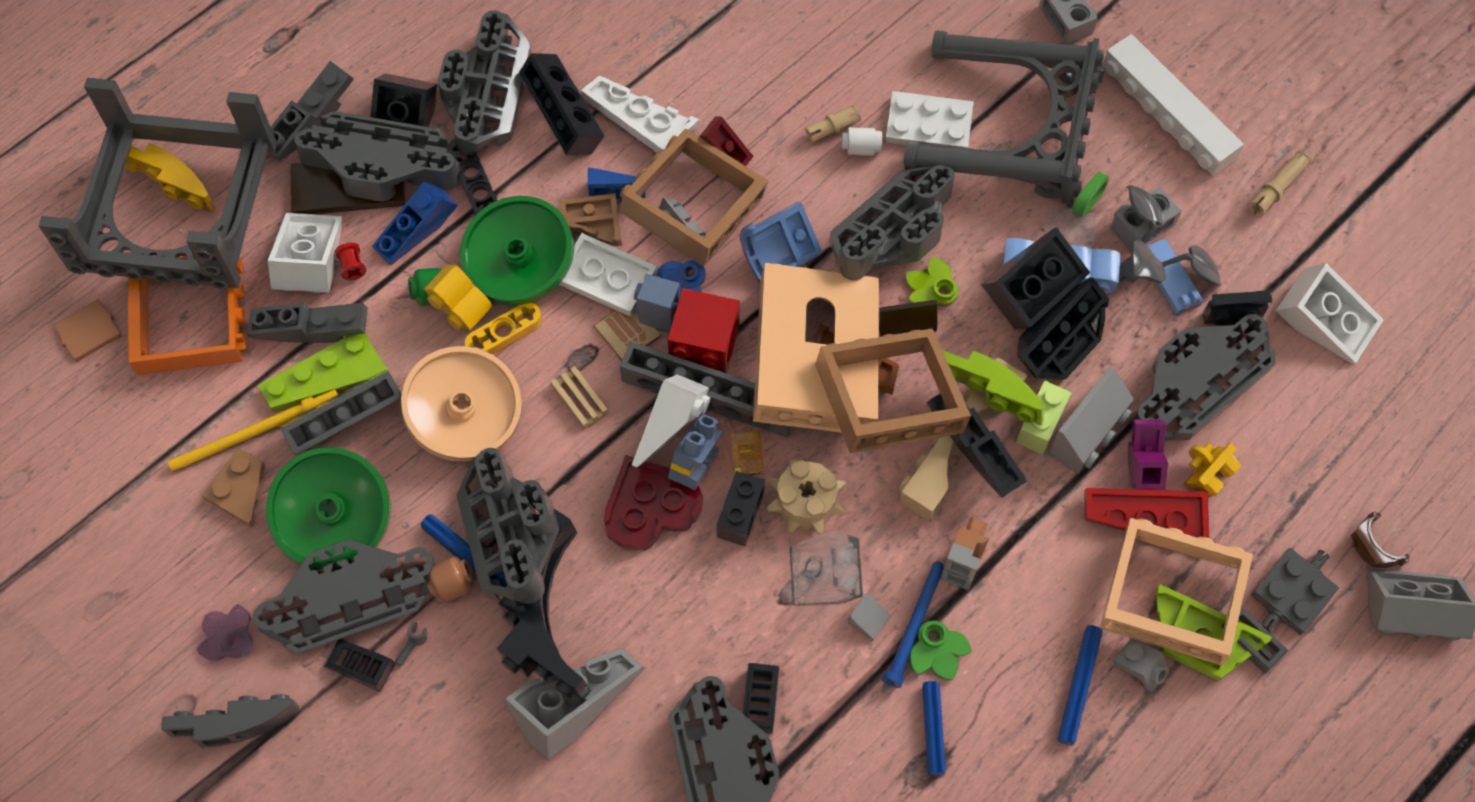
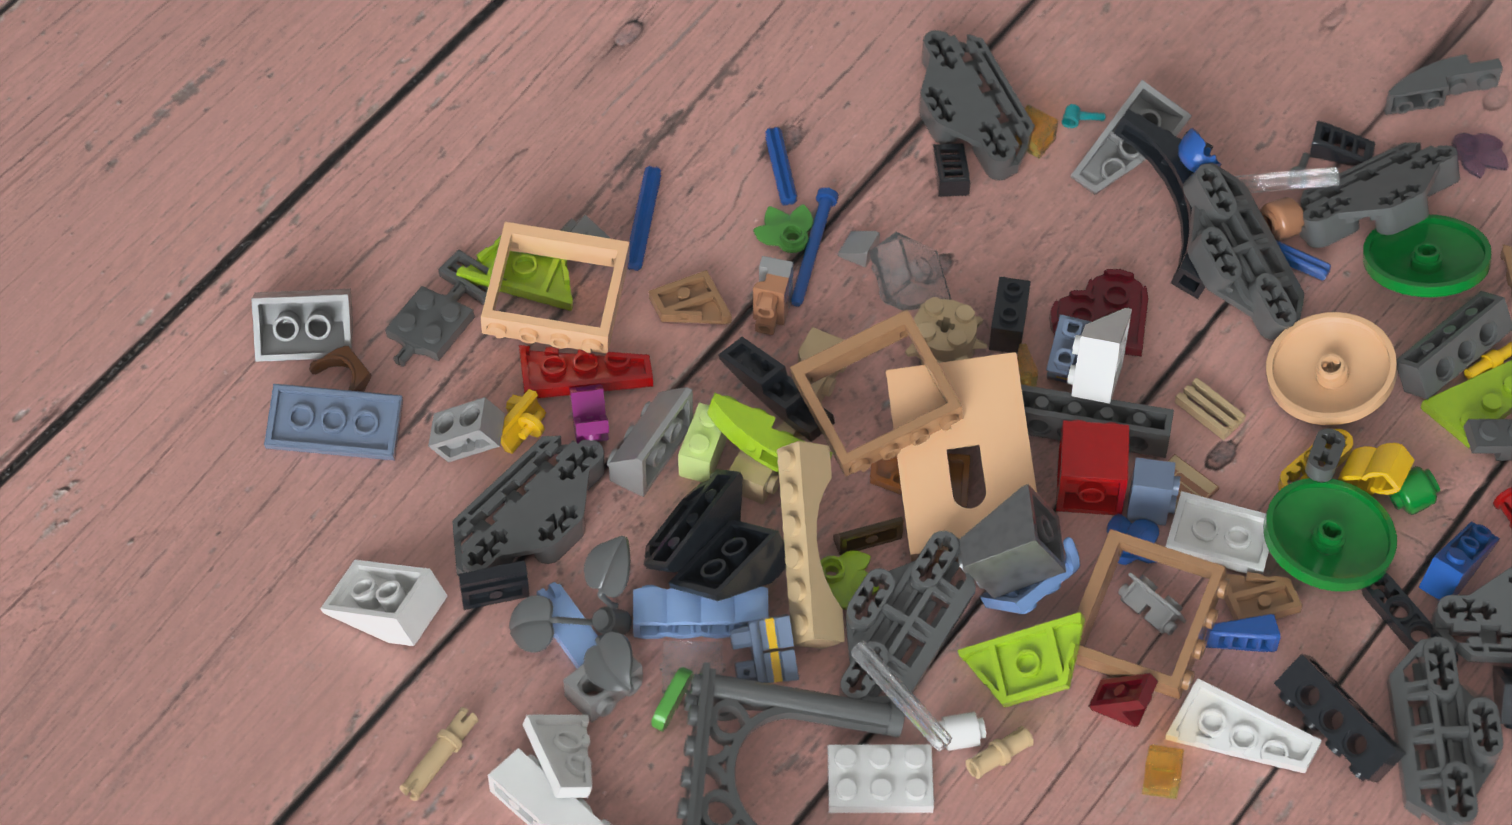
camera: 170 degrees right, 10 degrees down
none -> sand blue tile [264,384,403,461]
none -> light grey brick [428,397,505,462]
none -> white wing [523,715,592,798]
none -> medium nougat wing [649,270,732,324]
none -> sand blue hips [729,614,799,683]
none -> tan arch [777,441,845,649]
none -> clear axle [851,641,952,751]
none -> lime wing [957,612,1085,707]
none -> flat silver slope [958,484,1066,598]
none -> clear yellow panel [1015,105,1058,159]
none -> teal hand [1062,104,1105,128]
none -> clear yellow panel [1142,744,1184,799]
none -> blue hair [1178,128,1222,173]
none -> clear axle [1235,167,1340,193]
none -> dark grey beam [1305,428,1346,482]

